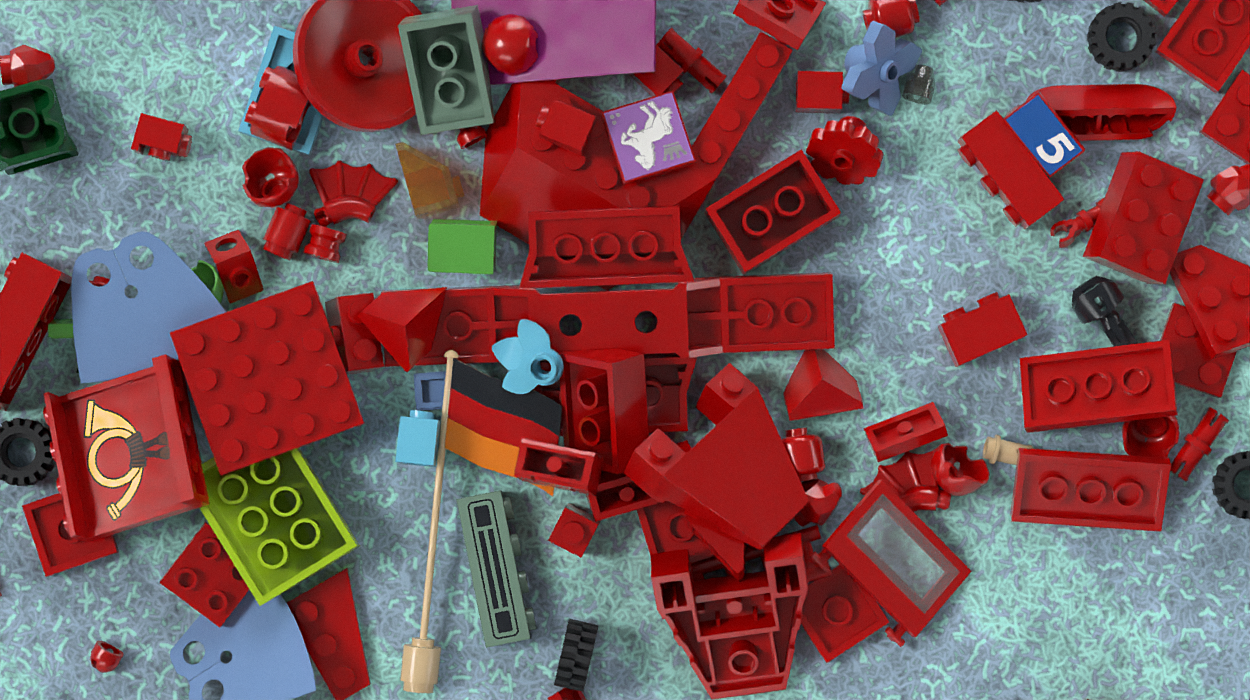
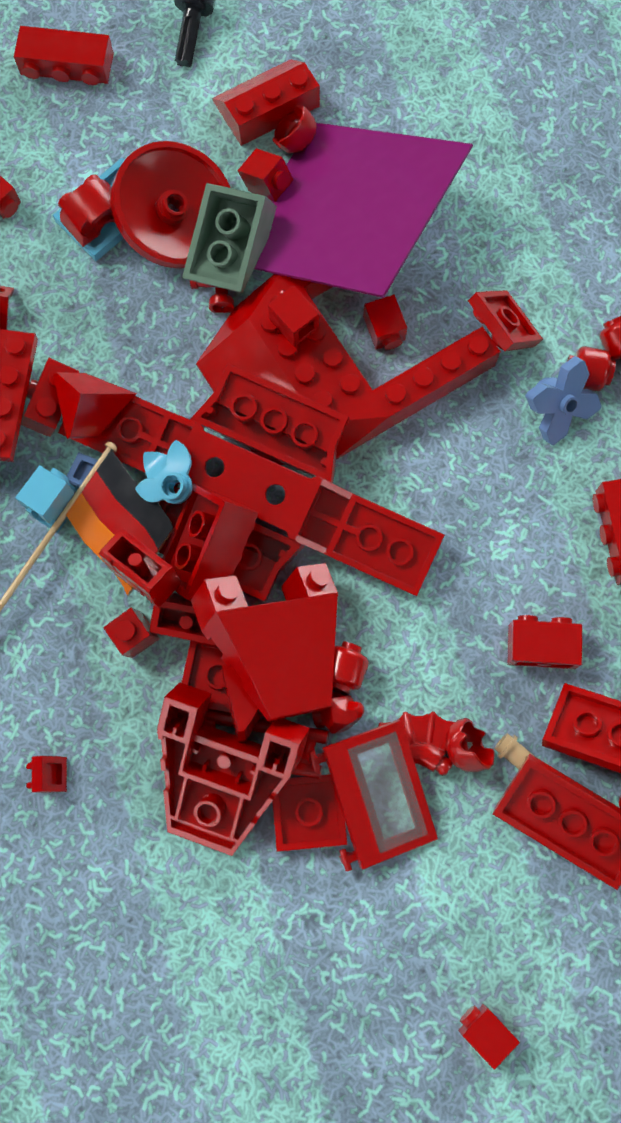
camera: 30 degrees right, 10 degrees down
red hair [242,147,299,208] -> none
red brick [263,203,311,261] -> none
red wheel [303,224,347,263] -> none
red arm [309,160,398,227] -> none
clear orange slope [395,142,465,219] -> none
bright green piece [427,219,497,274] -> none
sand green brick [456,490,537,648] -> none
red hair [482,13,539,76] -> none
black tyre [554,619,598,692] -> none
tile [601,90,696,185] -> none
red pin [656,27,727,94] -> none
red brick [704,149,841,276] -> none
red slope [783,349,863,421] -> none
red brick [795,71,849,114] -> none
red plant [806,116,884,185] -> none
red plate [864,402,948,462] -> none
clear smoke hose [902,65,935,105] -> none

